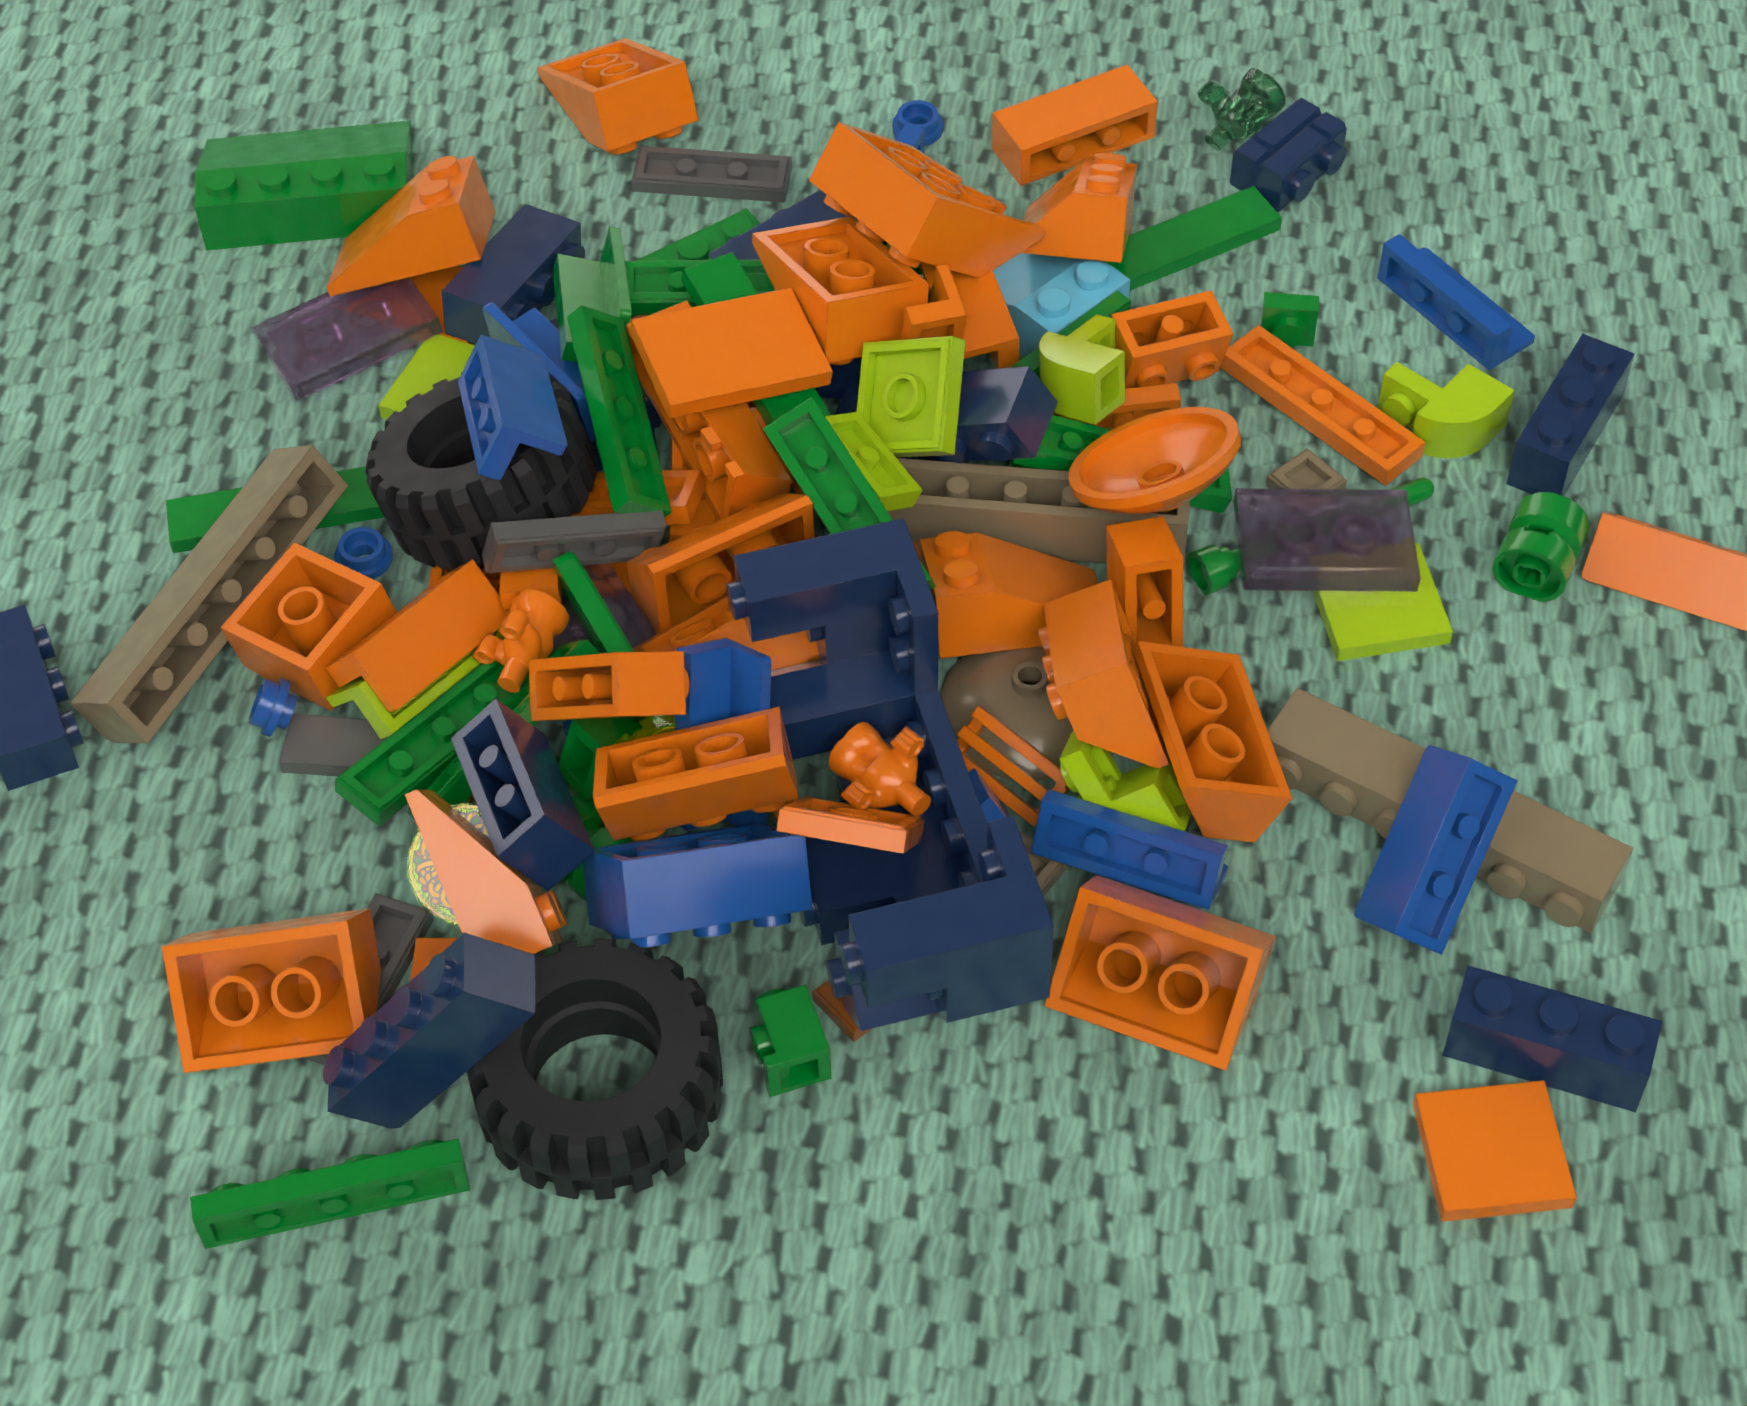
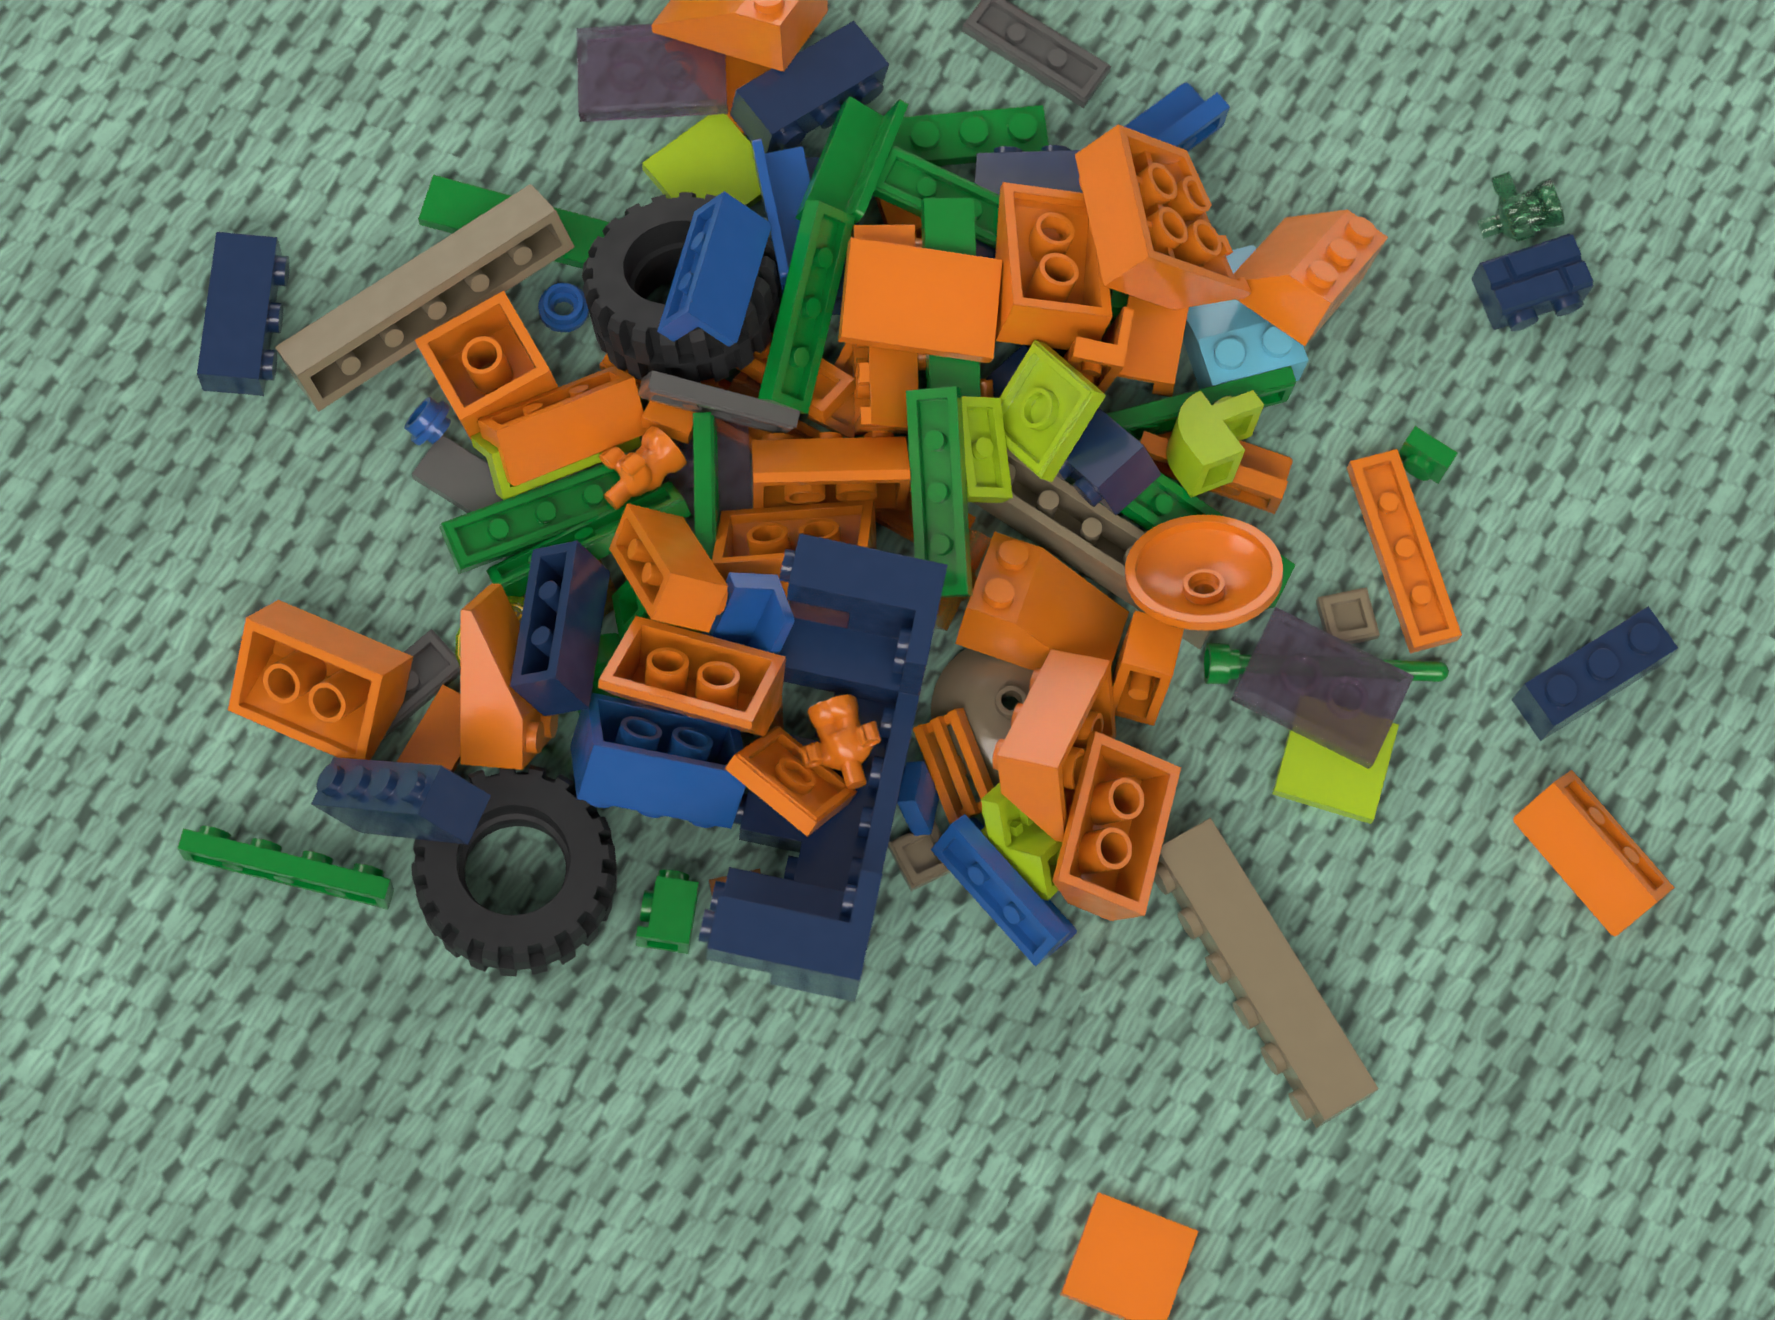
camera: 15 degrees right, 20 degrees up
blue plate [892,100,943,146] -> none
orange brick [992,65,1158,186] -> none
orange slope [1044,875,1276,1071] -> none
green tile [1105,186,1282,291] -> none
orange brick [1111,290,1233,388] -> none
blue panel [1354,745,1518,955] -> none
blue panel [1378,234,1535,370] -> none
lime brick [1378,362,1515,458] -> none
dark blue brick [1442,965,1663,1113] -> none
green wheel [1492,492,1590,602] -> none

